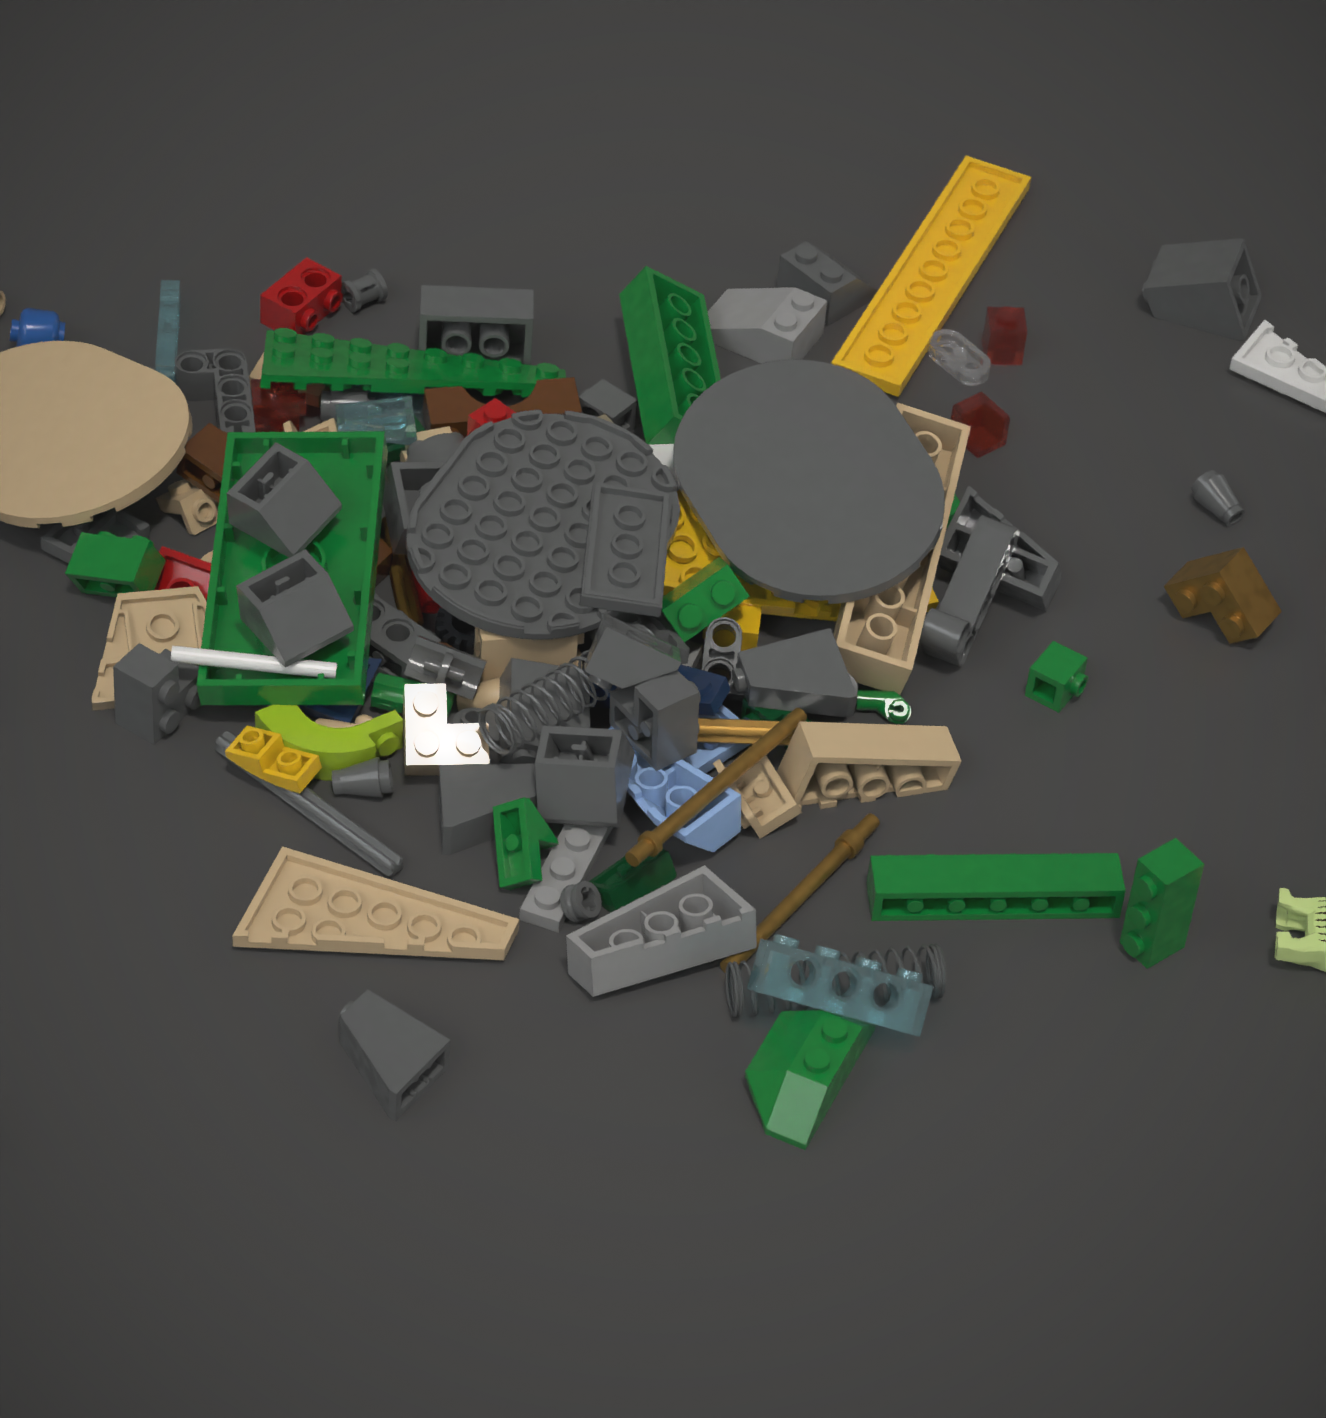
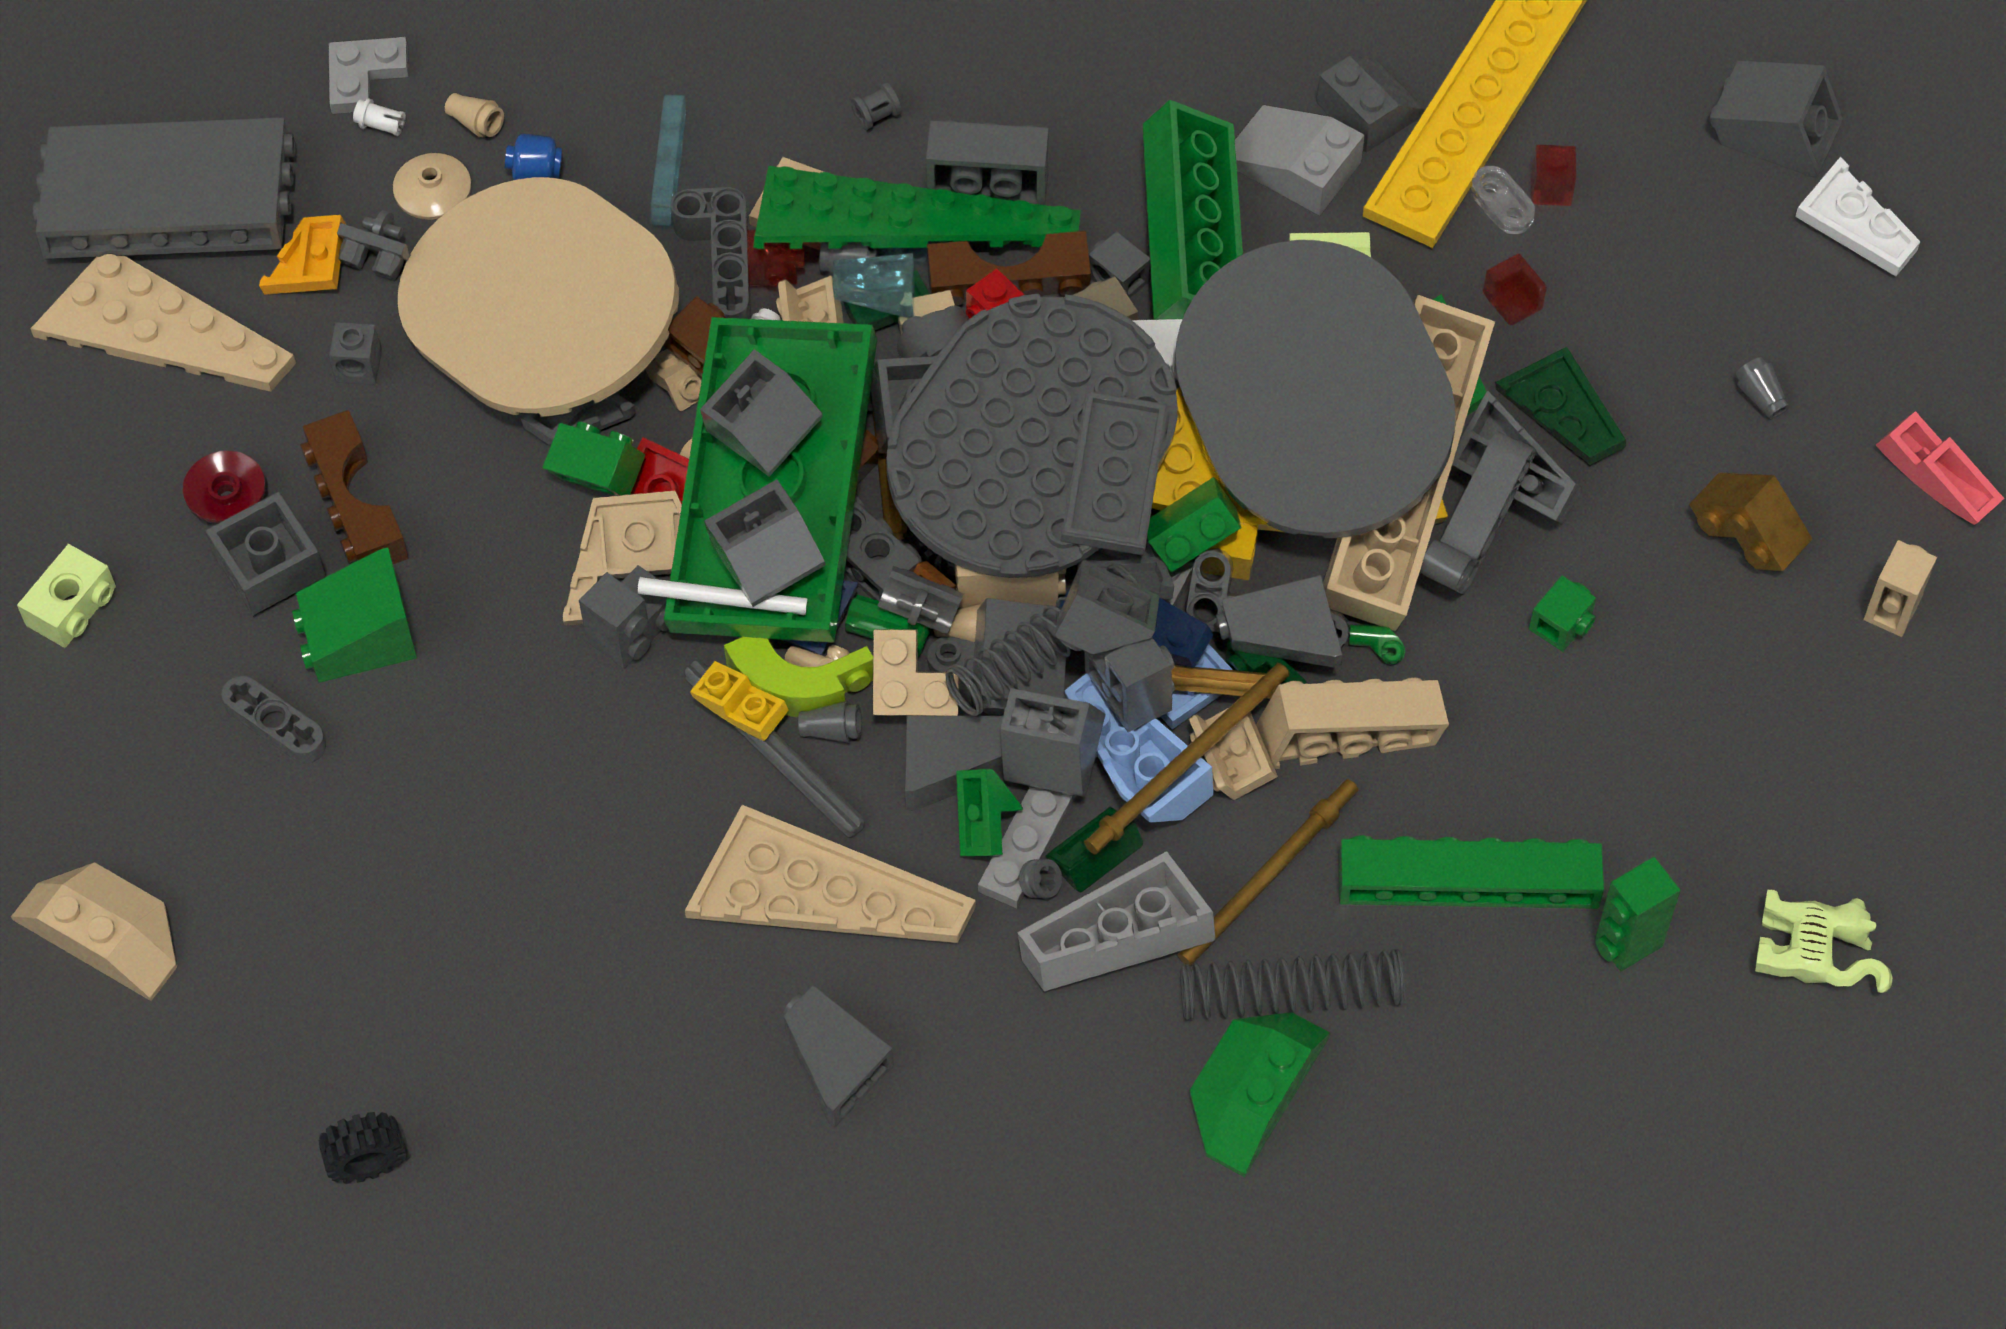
camera: 10 degrees right, 15 degrees up
red brick [260,257,343,335] -> none
clear light blue brick [747,934,933,1037] -> none
none -> dark green wing [1495,347,1626,465]

